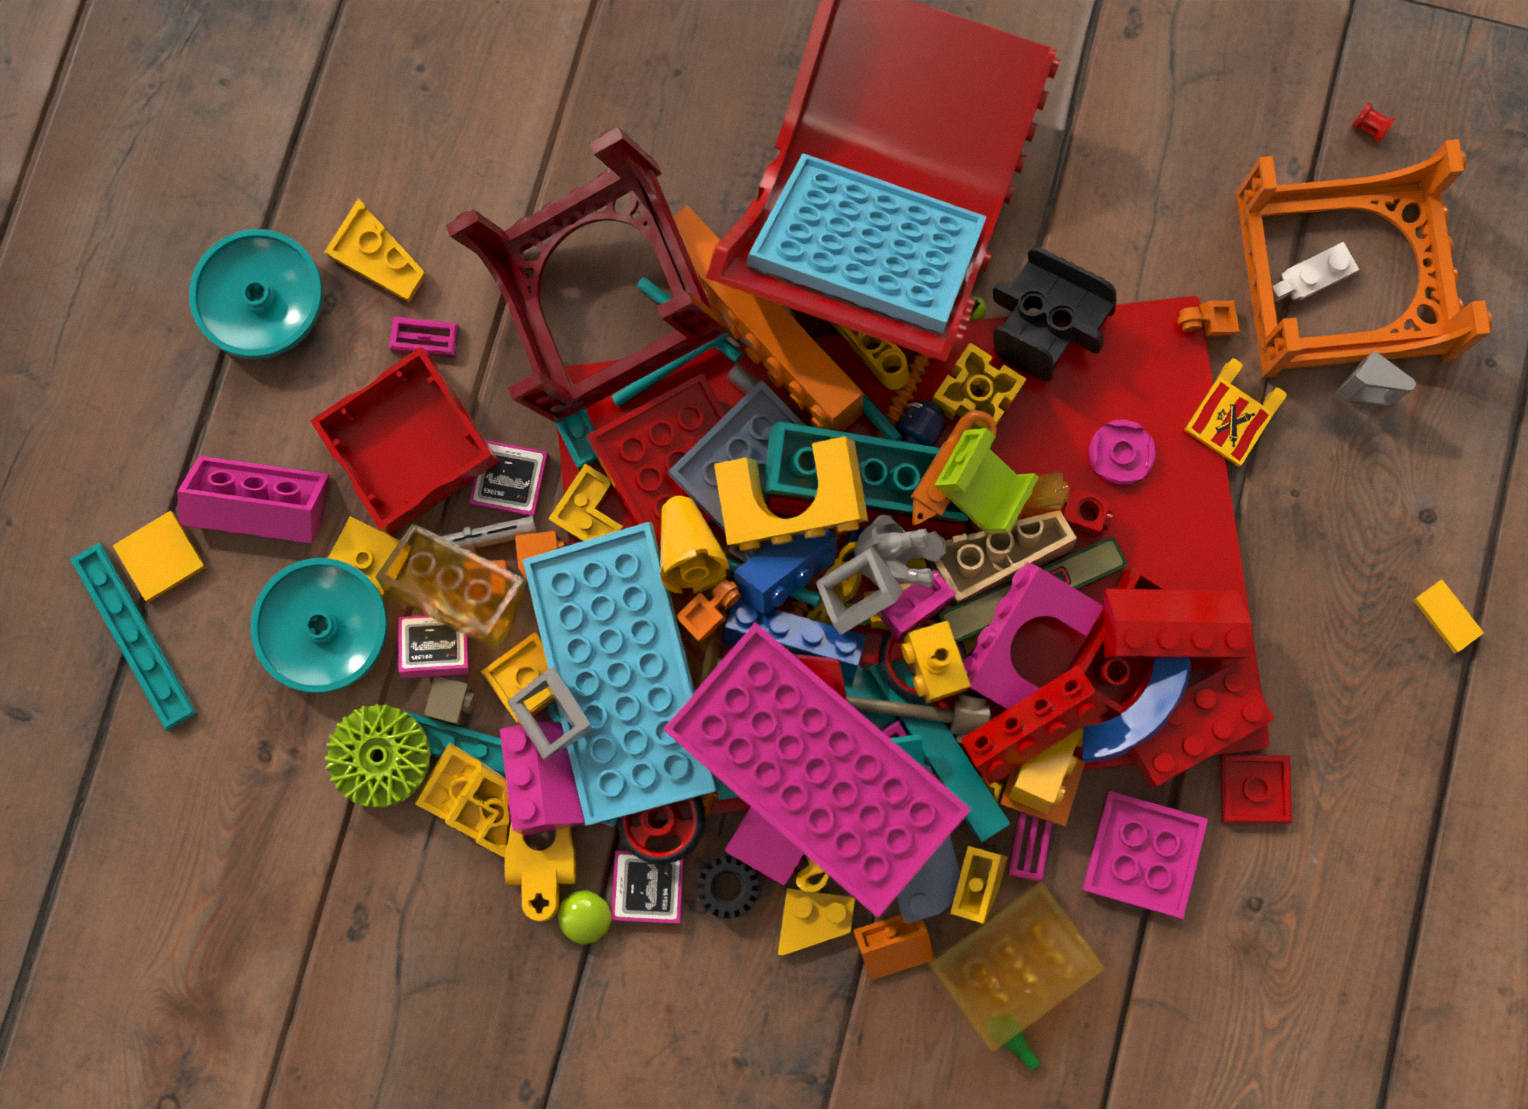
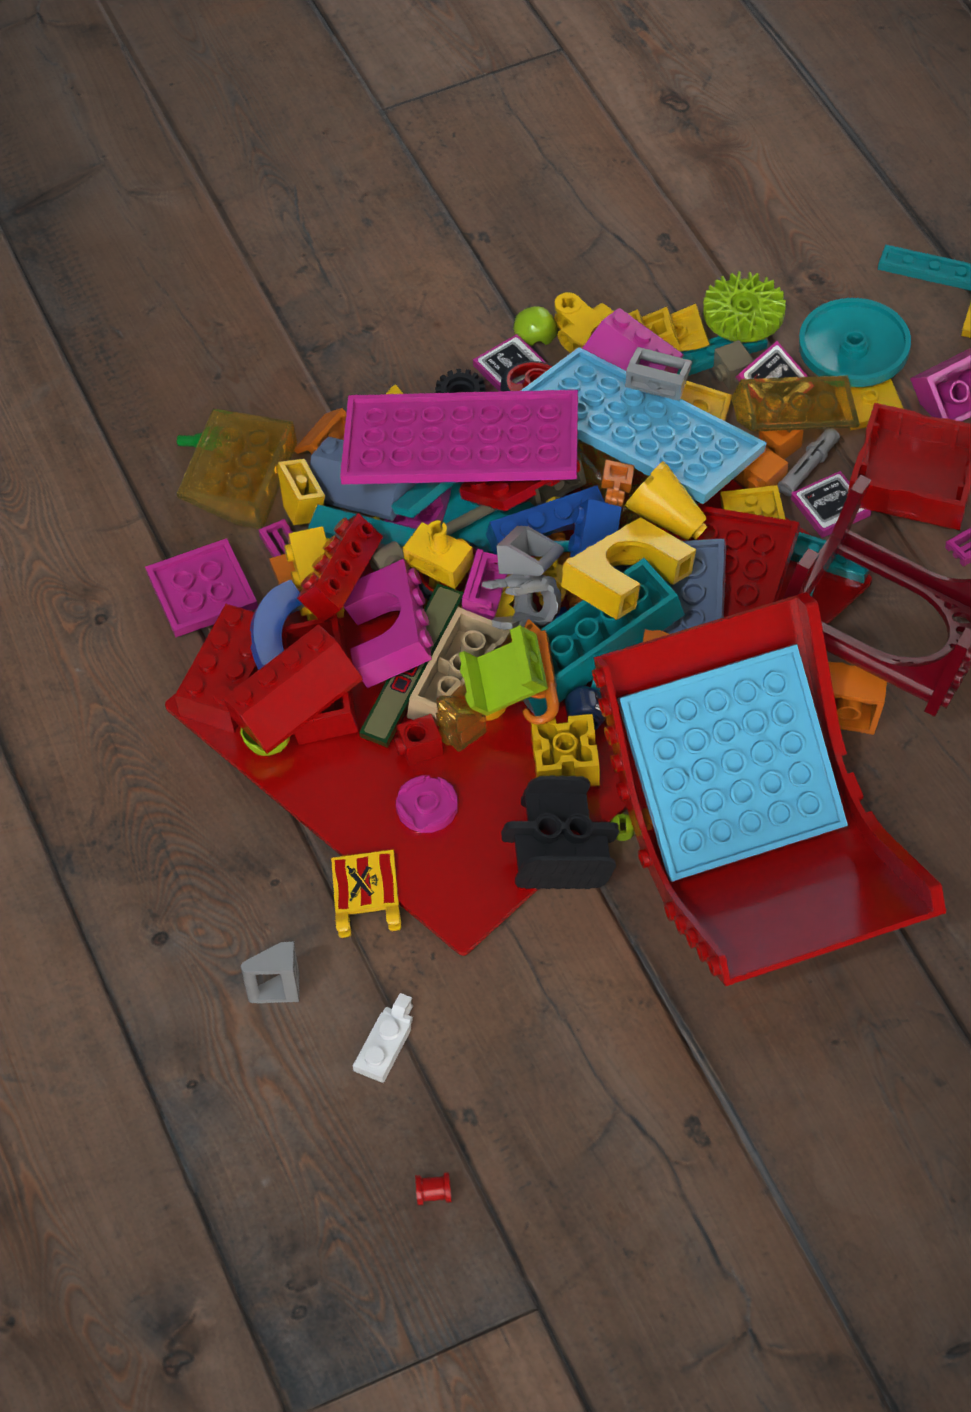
camera: 145 degrees right, 25 degrees down
orange plate [1177,301,1240,336] -> none
red tile [1220,754,1292,824] -> none
orange arch [1236,139,1492,378] -> none
yellow tile [1413,579,1484,654] -> none

